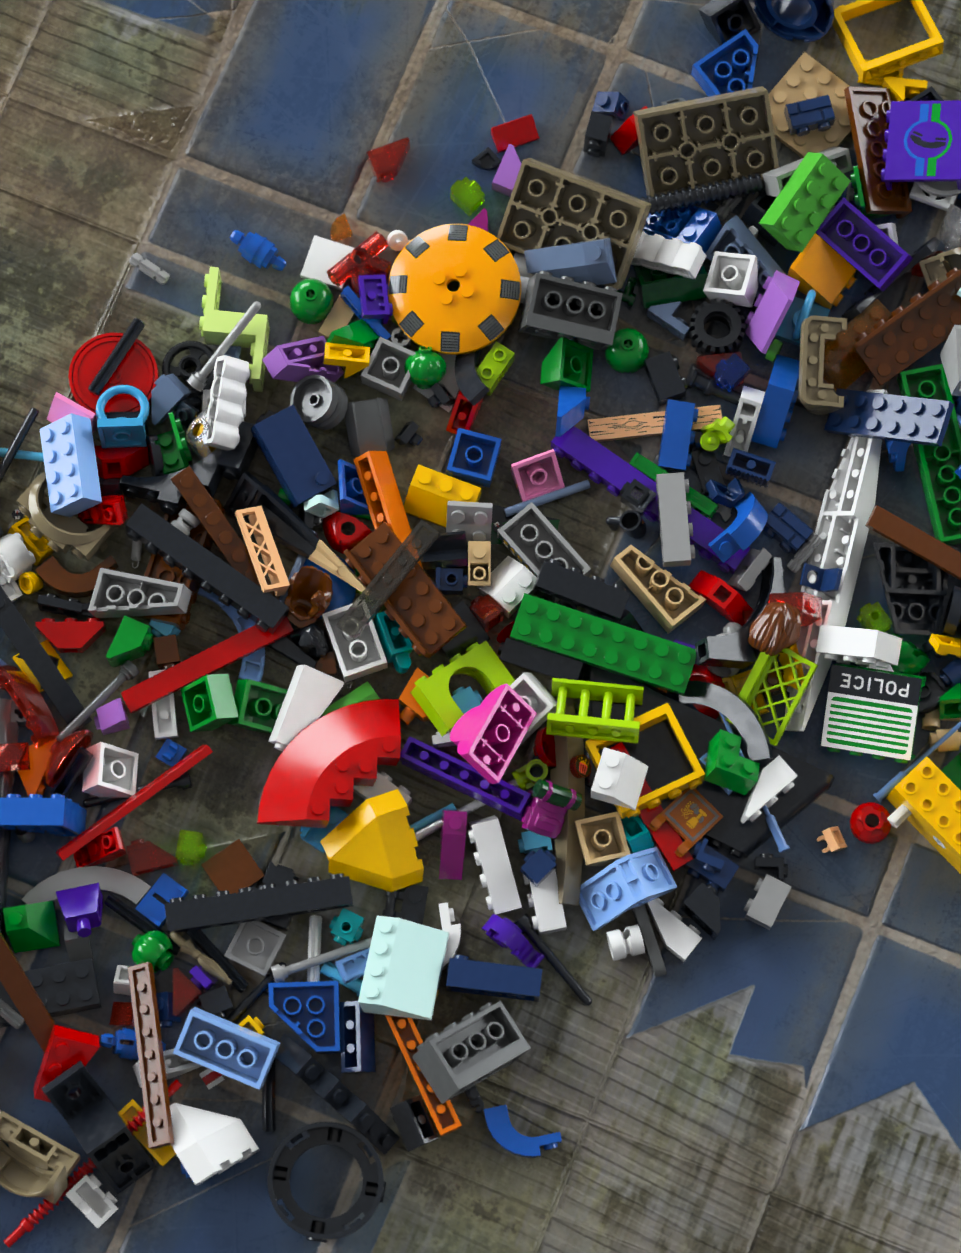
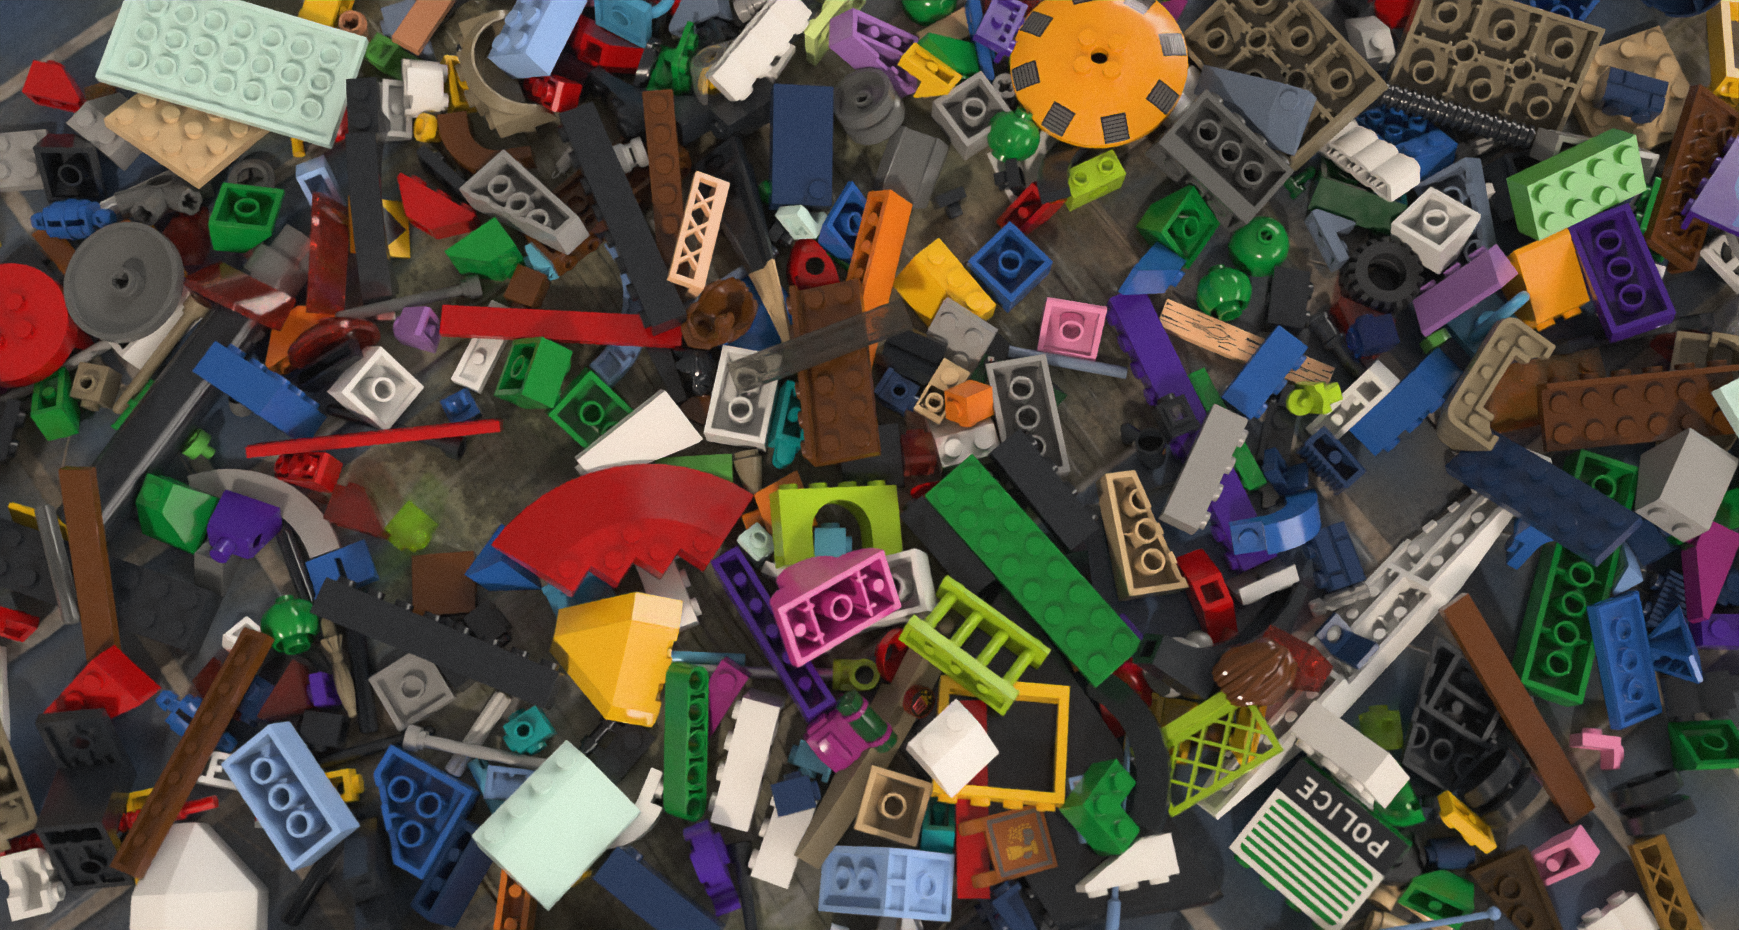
camera: 30 degrees right, 0 degrees up
none -> bright green tile [181,428,216,460]
none -> blue slope [464,523,542,591]
none -> green beam [663,661,709,822]
none -> dark tan cone [733,449,763,494]
none -> light aqua bracket [737,522,774,569]
none -> orange brick [944,380,994,427]
none -> green plant [1196,264,1252,321]
none -> white slope [1345,15,1396,71]

